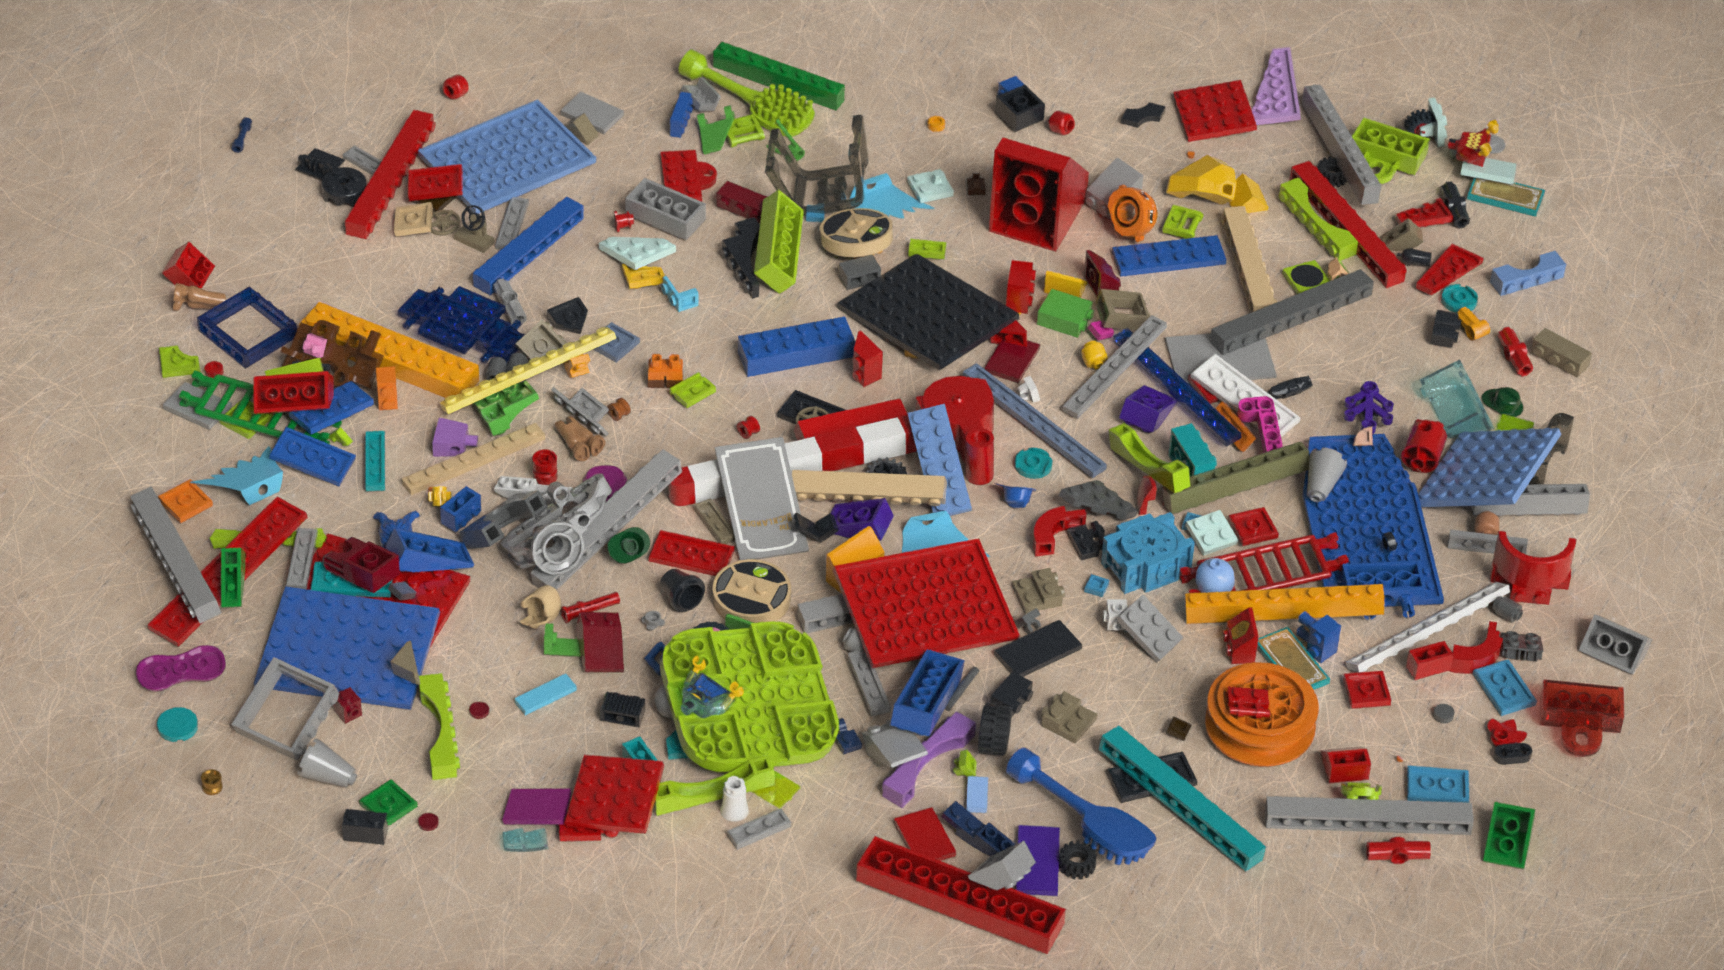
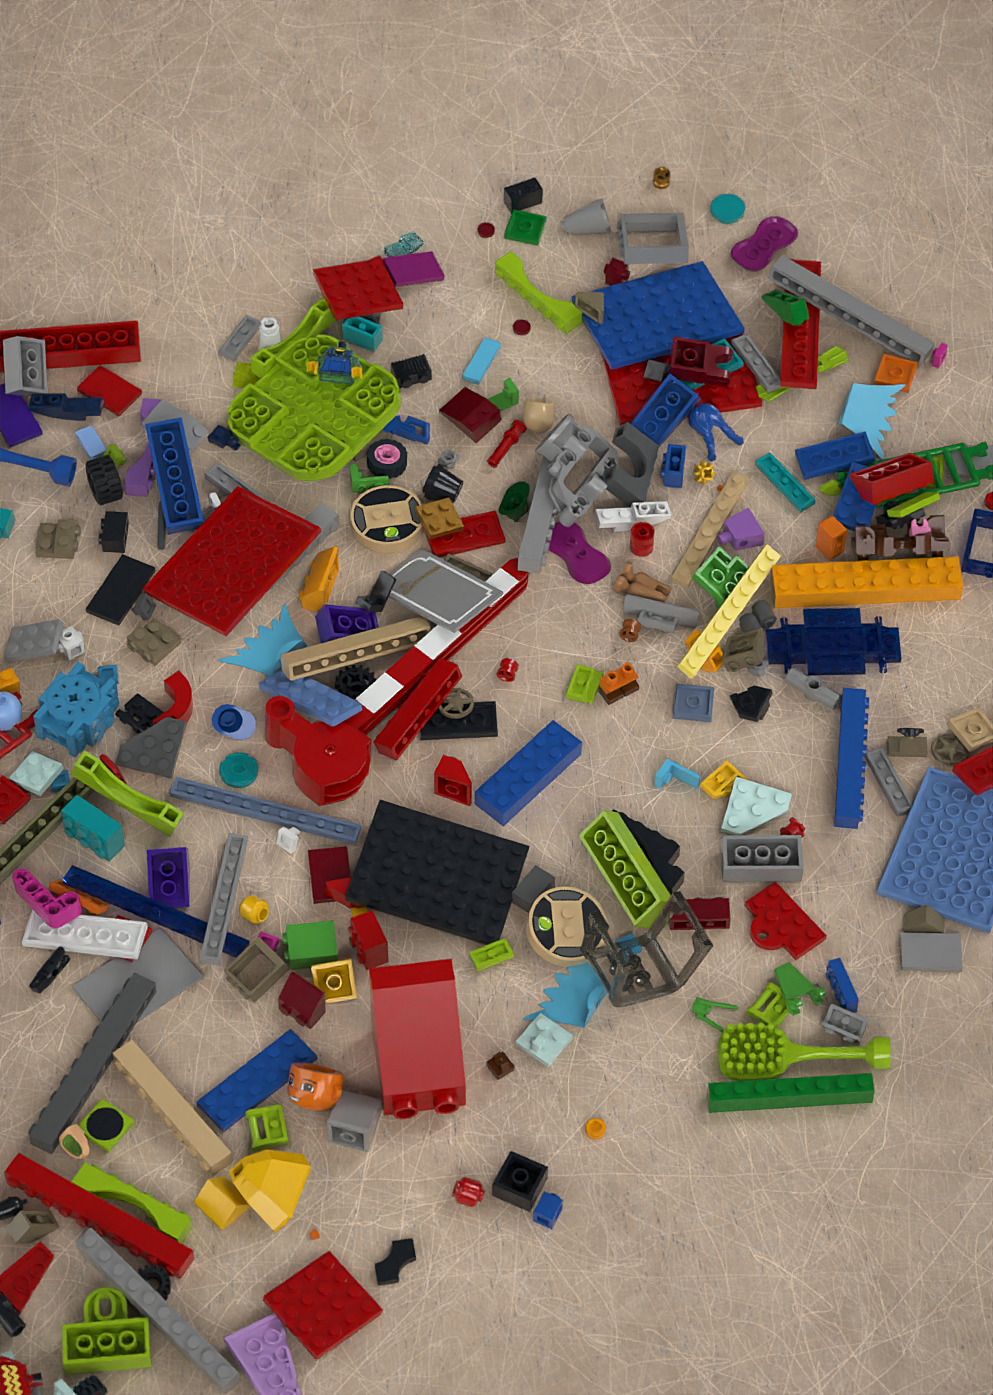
camera: 150 degrees right, 10 degrees up
none -> white tile [209,492,221,512]
none -> pearl gold plate [415,498,464,540]
none -> dark pink plate [931,343,948,369]

